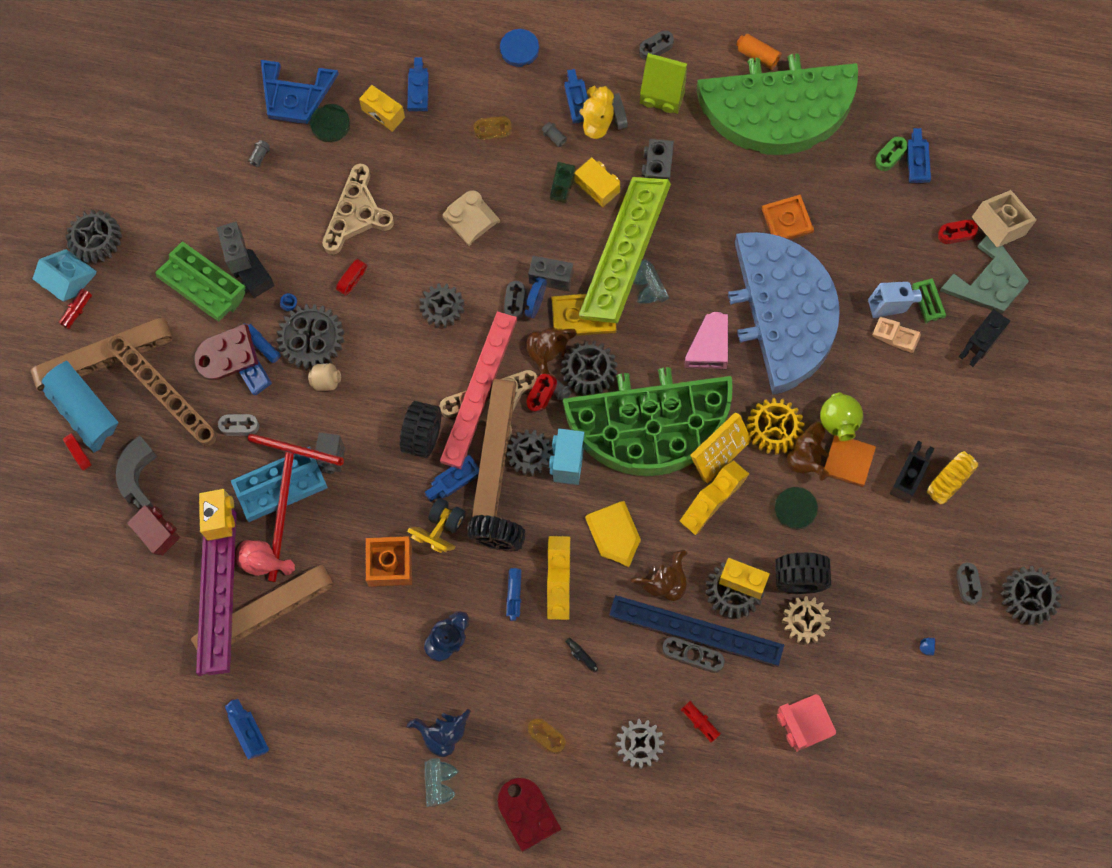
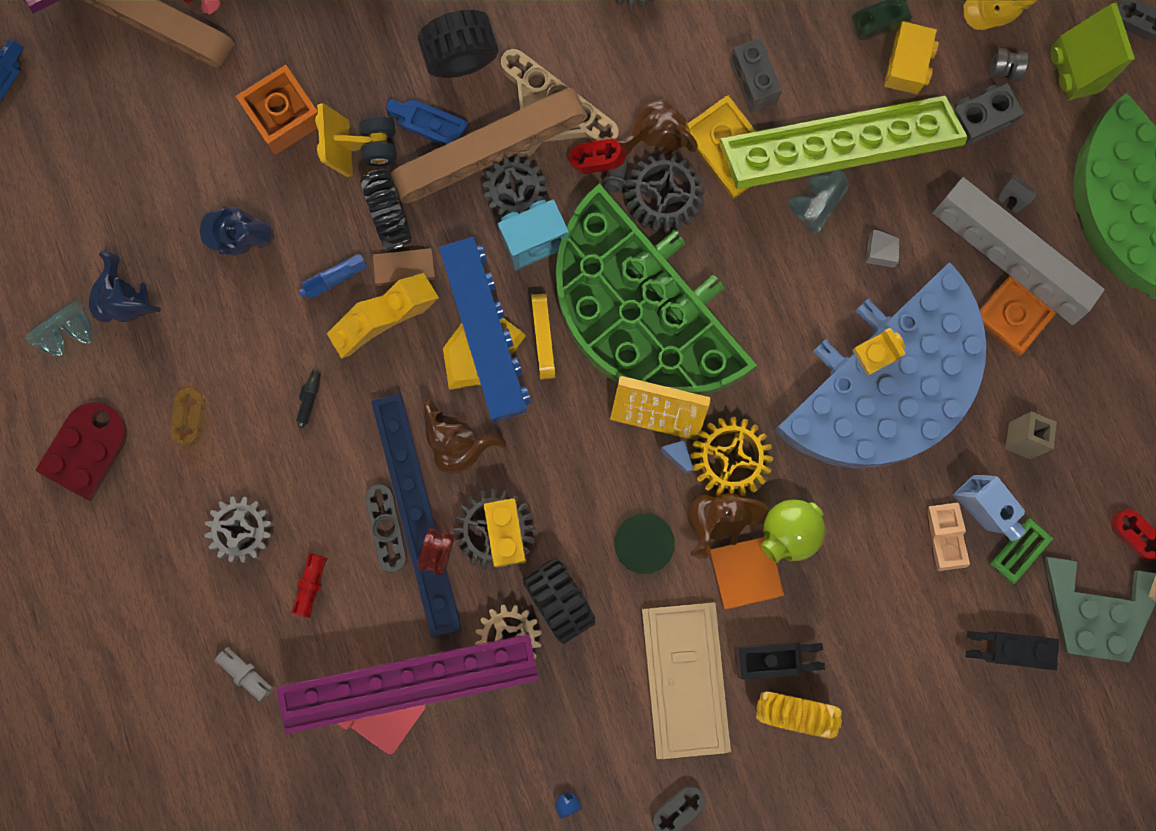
camera: 50 degrees right, 10 degrees up
coral plate [440,311,517,469] -> none
dark grey beam [504,281,525,320] -> none
blue tile [525,277,547,318] -> none
dark grey beam [612,93,628,130] -> none
yellow arch [680,460,749,535] -> none
bright pink slope [685,312,728,369] -> none
none -> light grey pin [215,647,274,703]
none -> magenta plate [276,634,539,734]
none -> medium nougat tile [373,248,436,286]
none -> clear red wheel [418,528,454,576]
none -> blue brick [439,237,531,423]
none -> yellow beam [531,293,556,380]
none -> tan piece [642,602,731,759]
none -> medium blue slope [660,441,693,474]
none -> yellow bracket [852,328,906,377]
none -> light grey slope [865,230,899,268]
none -> light grey brick [932,177,1105,325]
none -> flat silver wheel [990,47,1028,81]
none -> dark grey tile [998,174,1037,214]
none -> dark tan brick [1005,411,1057,460]

